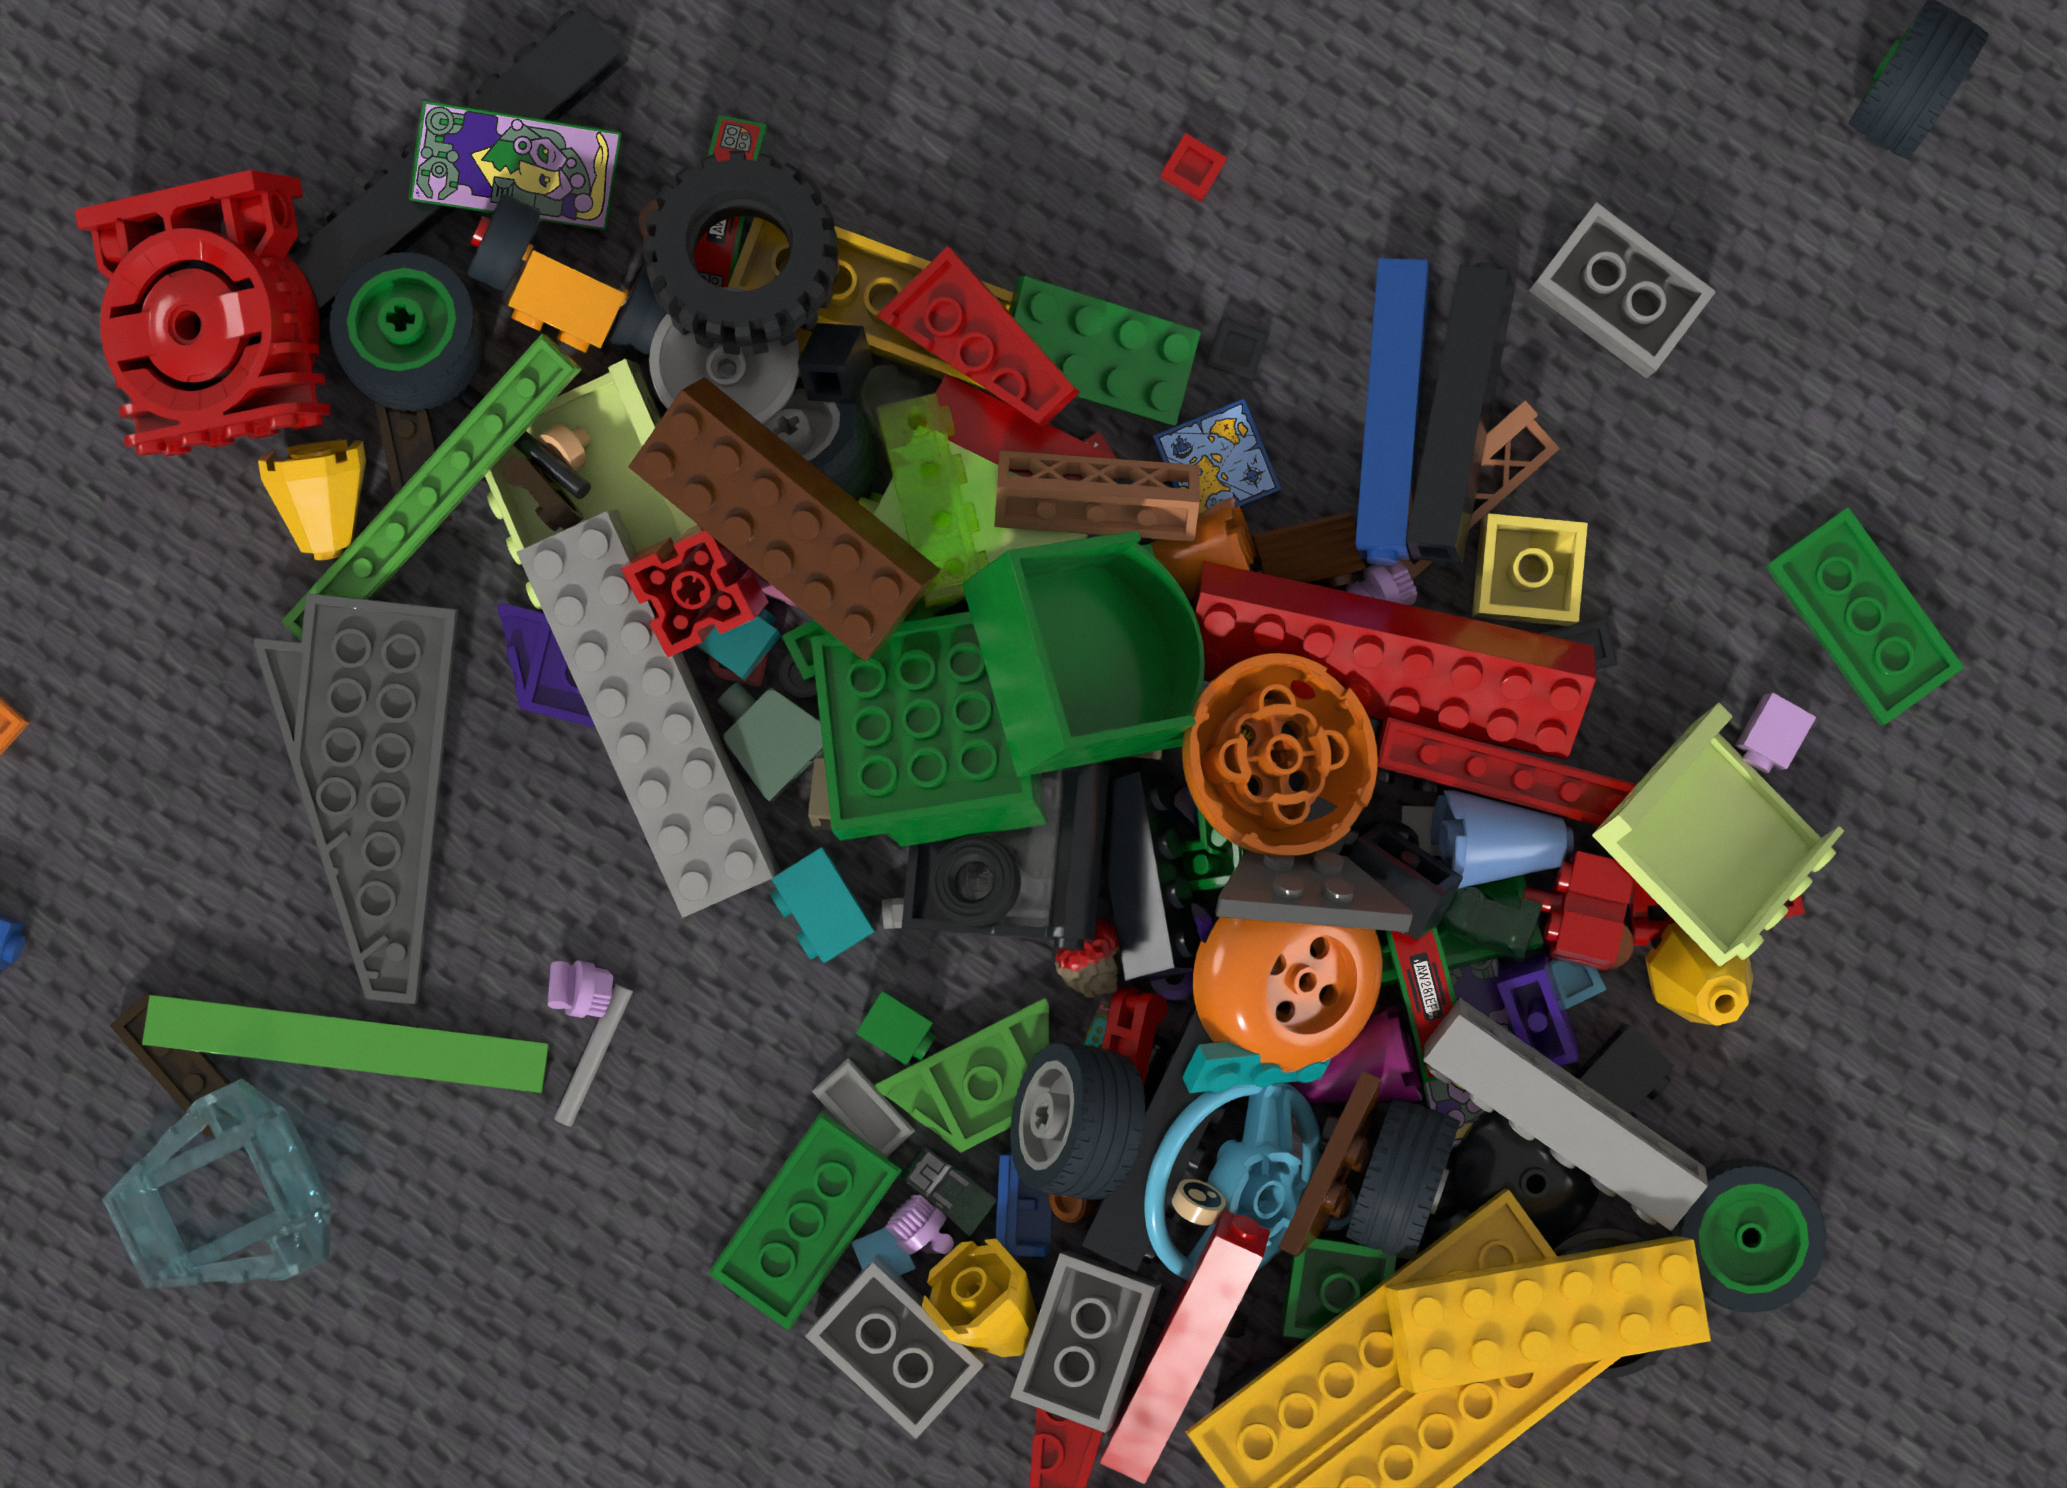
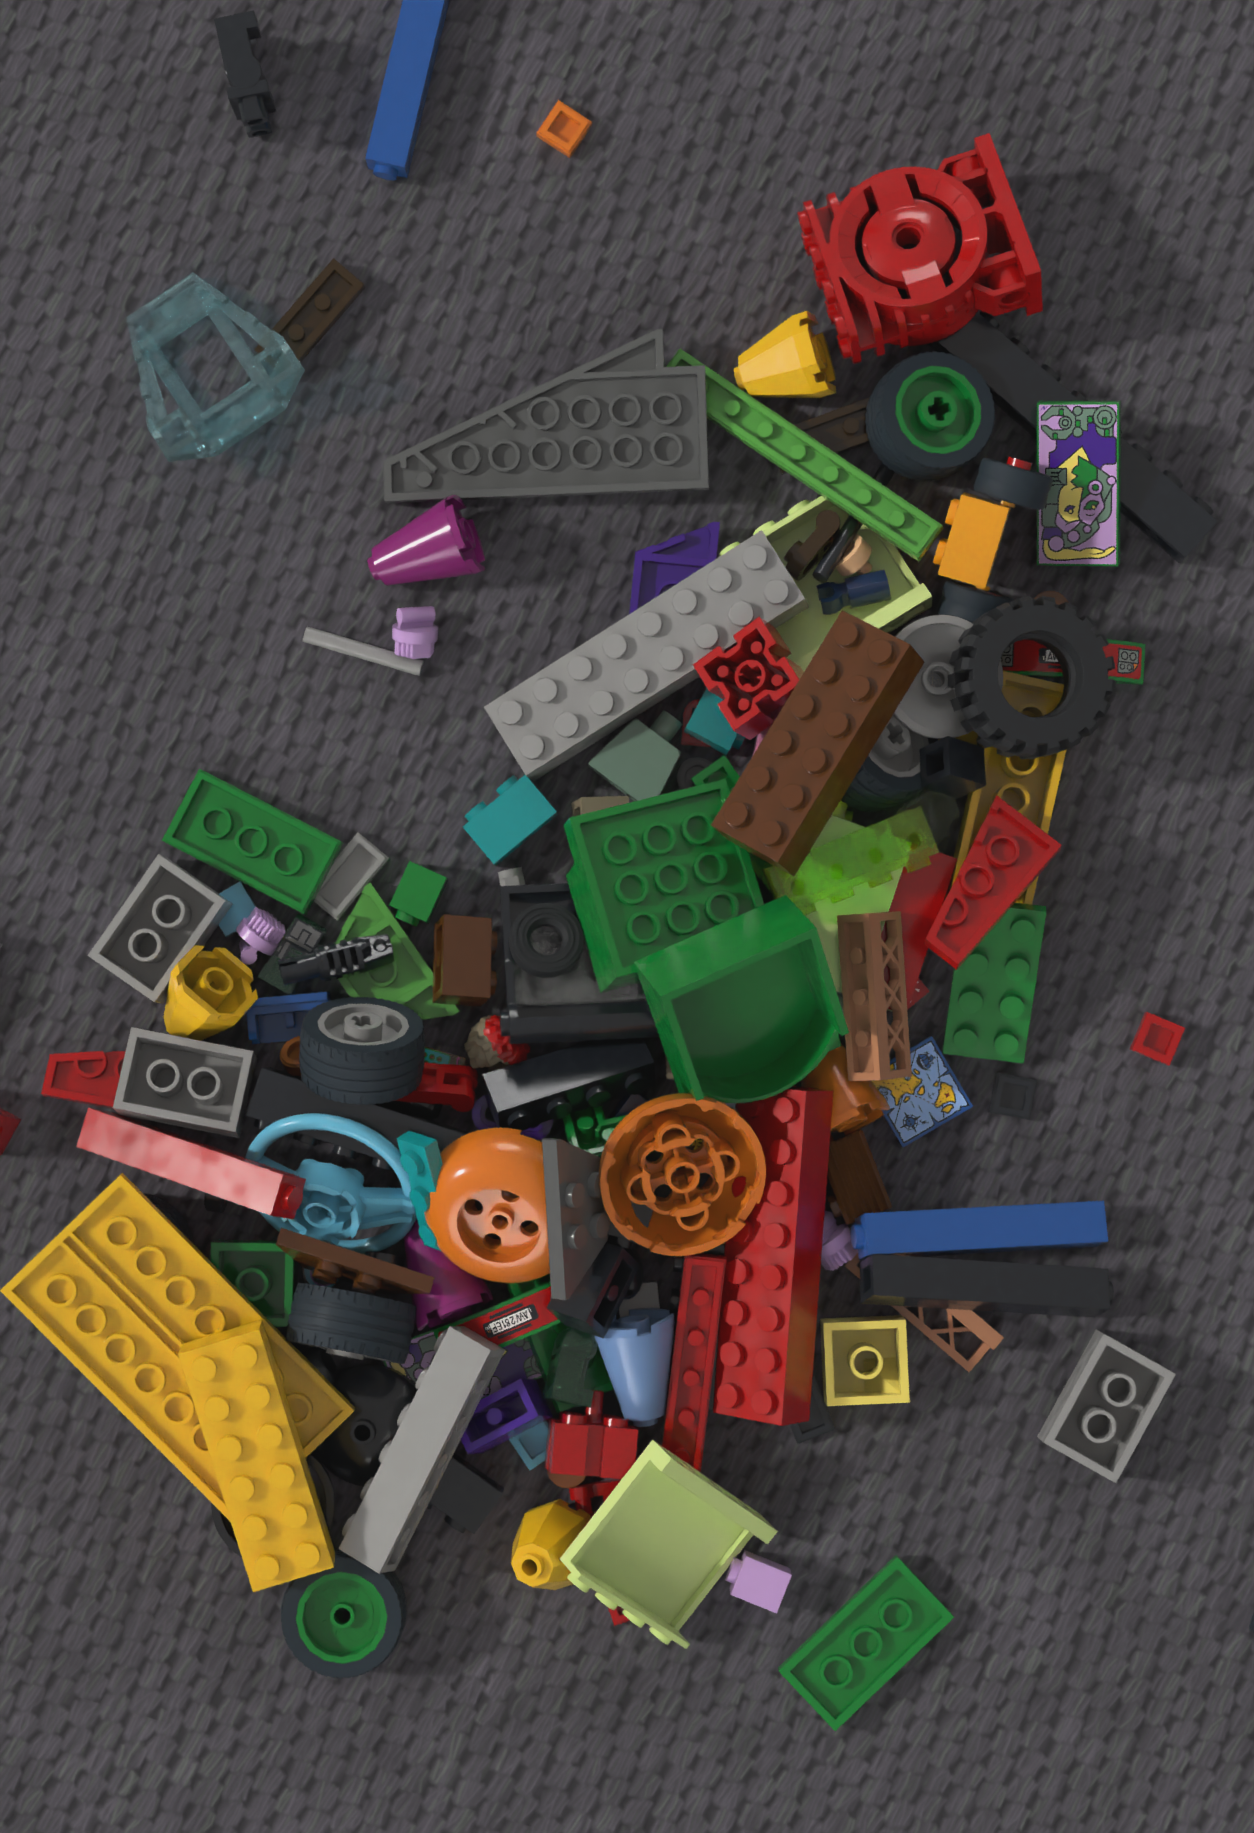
camera: 75 degrees right, 0 degrees up
bright green tile [142,995,549,1093] -> none
tan tile [1172,1179,1226,1226] -> none
none -> black hinge [278,934,394,986]
none -> magenta cone [367,495,485,586]
none -> reddish brown brick [433,914,497,1007]
none -> dark blue bar [816,570,891,615]

